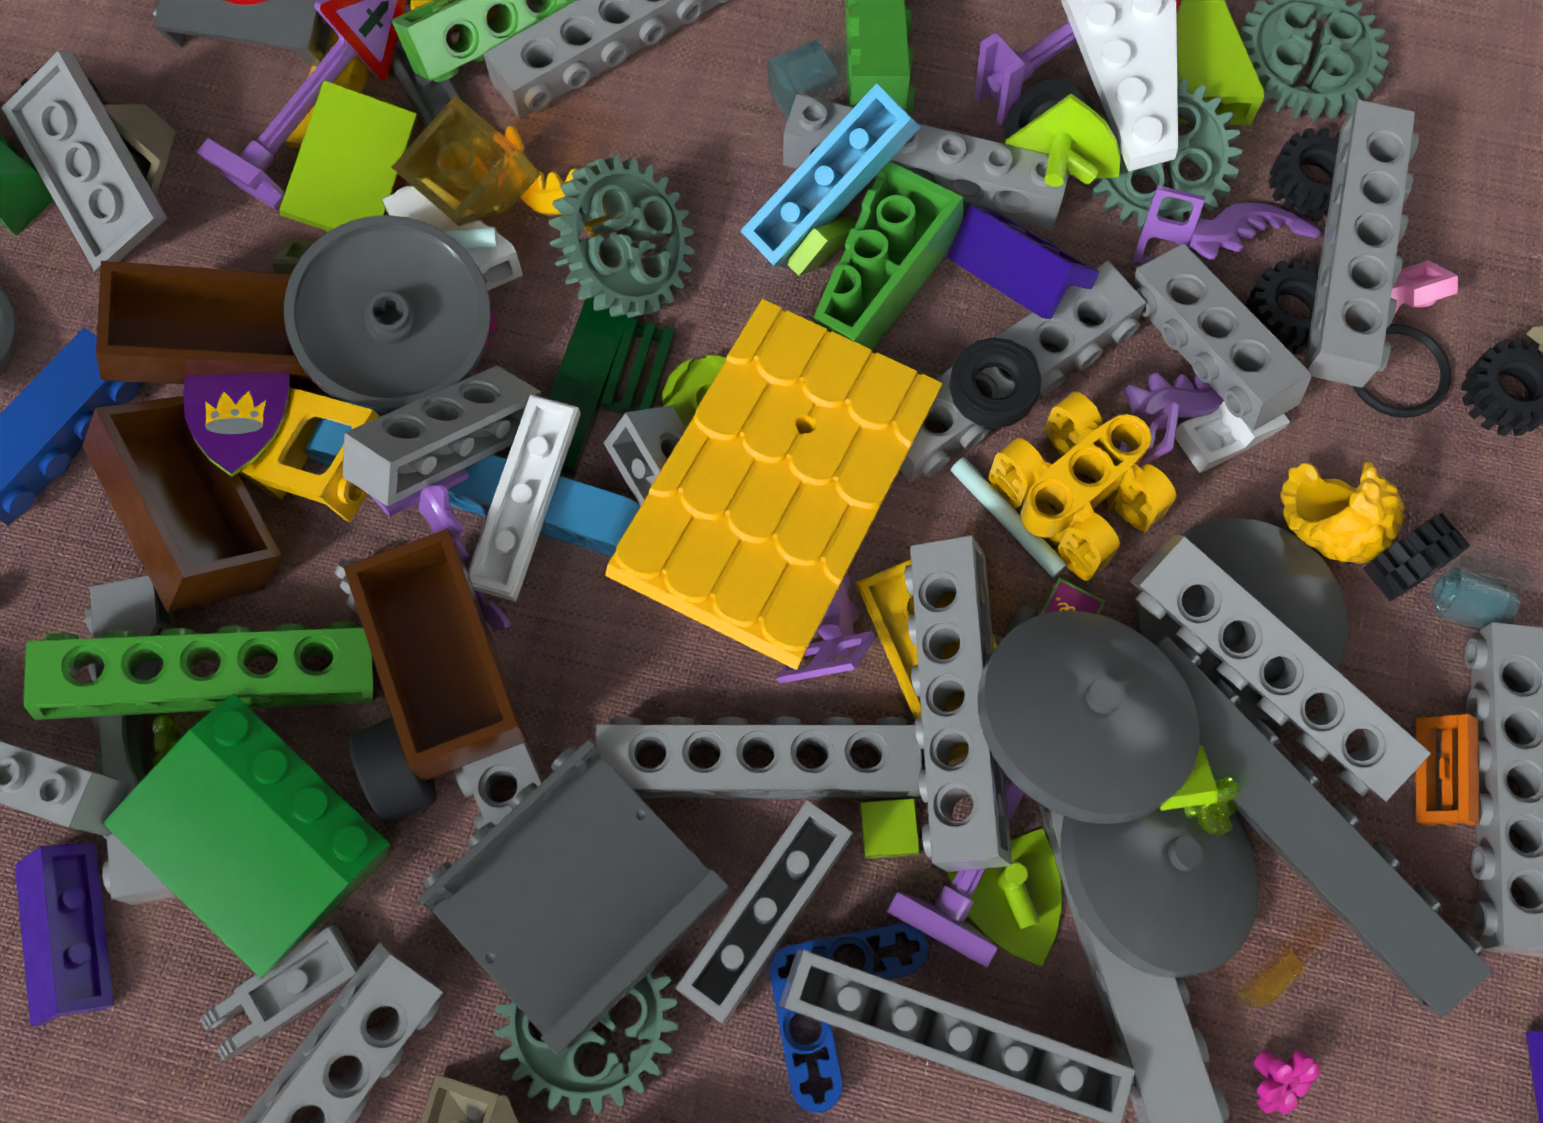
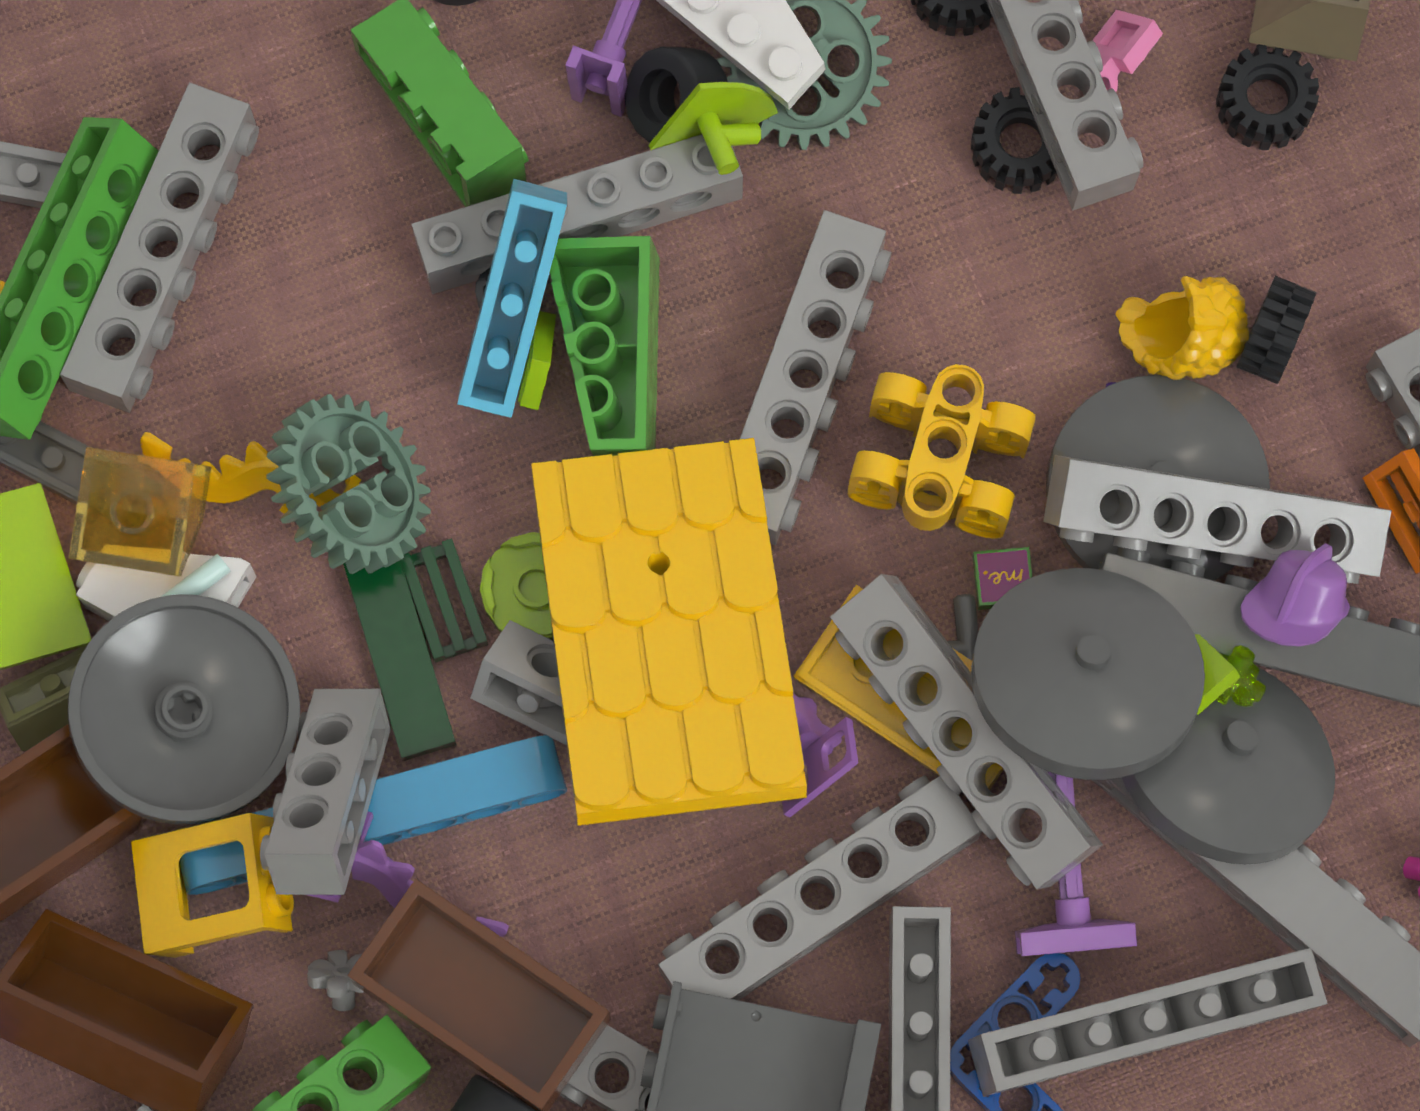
camera: 35 degrees left, 5 degrees up
dark purple shield [183,373,290,477] -> none
white tile [468,394,581,602] -> none
clear light blue panel [768,40,837,121] -> none
lime tile [860,799,919,859] -> none
lime shield [945,828,1062,967] -> none
dark purple panel [947,204,1100,319] -> none
black tyre [949,337,1042,428] -> none
light aqua bar [950,457,1068,579] -> none
medium lavender piece [1118,373,1224,468] -> none
medium lavender piece [1132,185,1321,264] -> none
light grey brick [1133,243,1312,431] -> none
white slope [1175,401,1290,473] -> none
clear yellow tile [1236,951,1306,1008] -> none
black tyre [1352,324,1451,418] -> none
clear light blue brick [1431,568,1520,630] -> none
none -> medium lavender piece [1240,543,1350,646]

